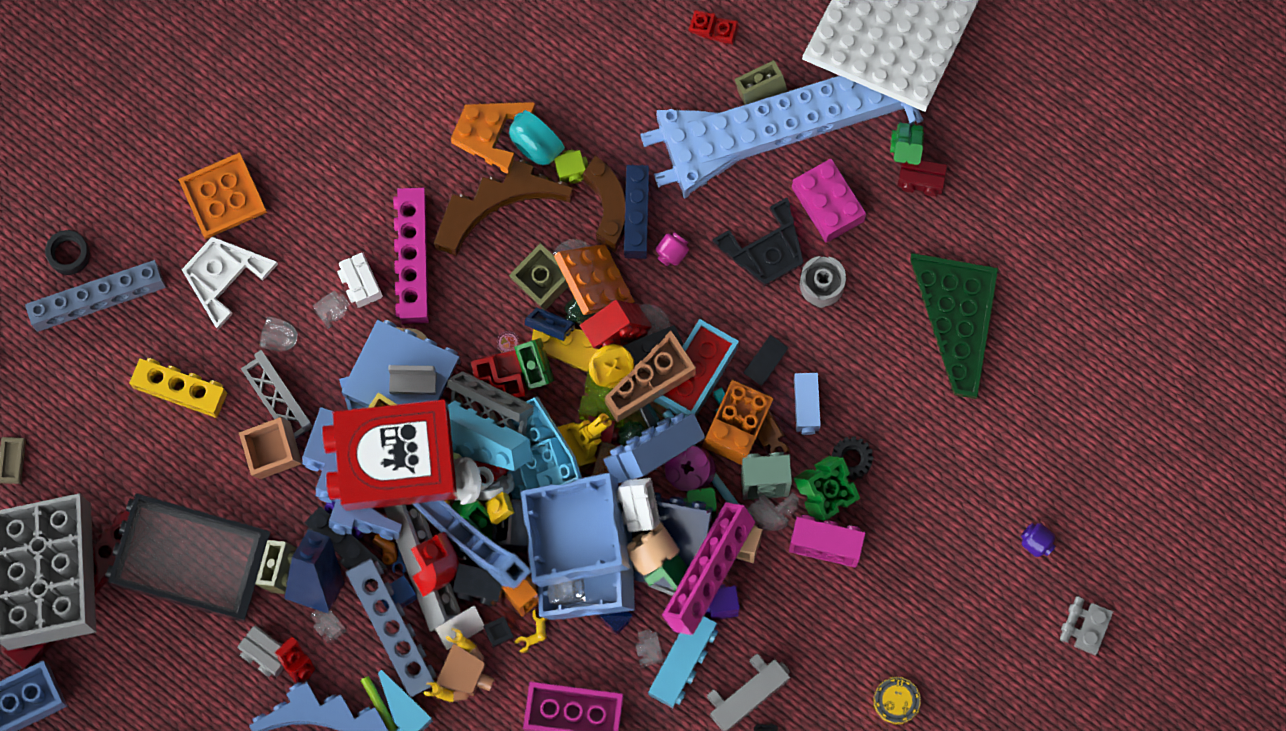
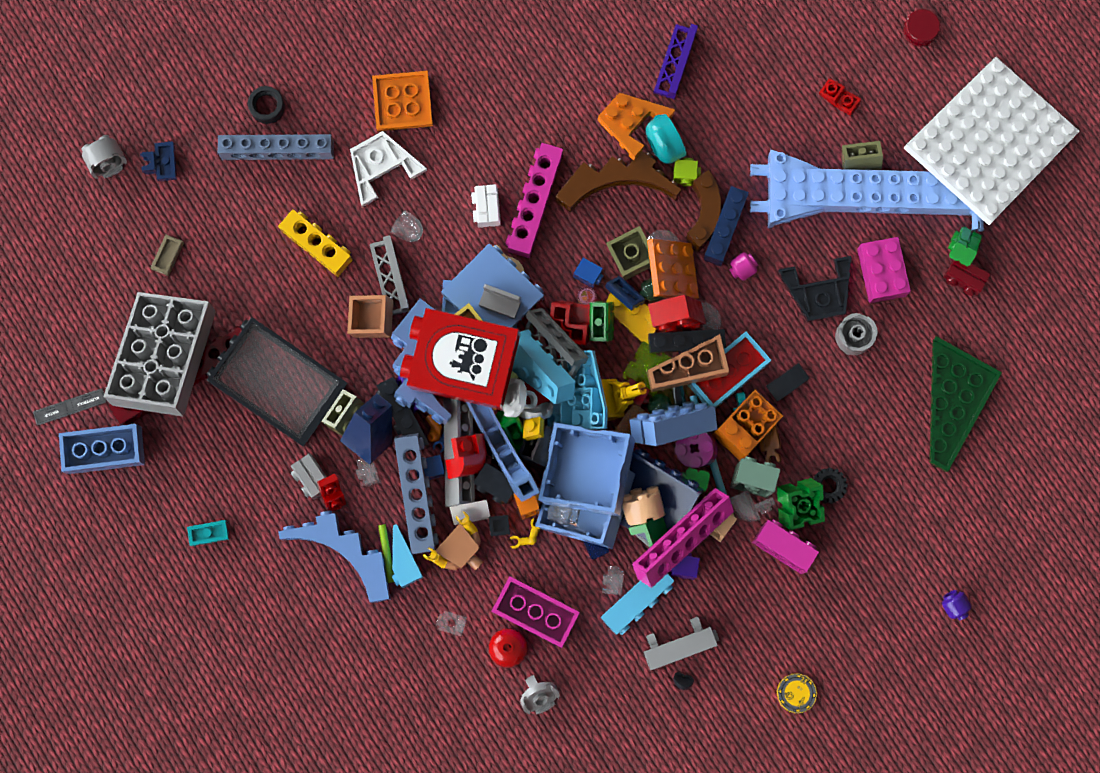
camera: 20 degrees right, 5 degrees up
clear brick [312,290,350,329] -> none
yellow tile [589,344,634,389] -> none
white brick [617,478,660,532] -> none
light blue brick [794,373,820,435] -> none
light grey plate [1060,597,1113,655] -> none
none -> blue brick [573,258,604,288]
none -> dark purple fence [653,24,698,100]

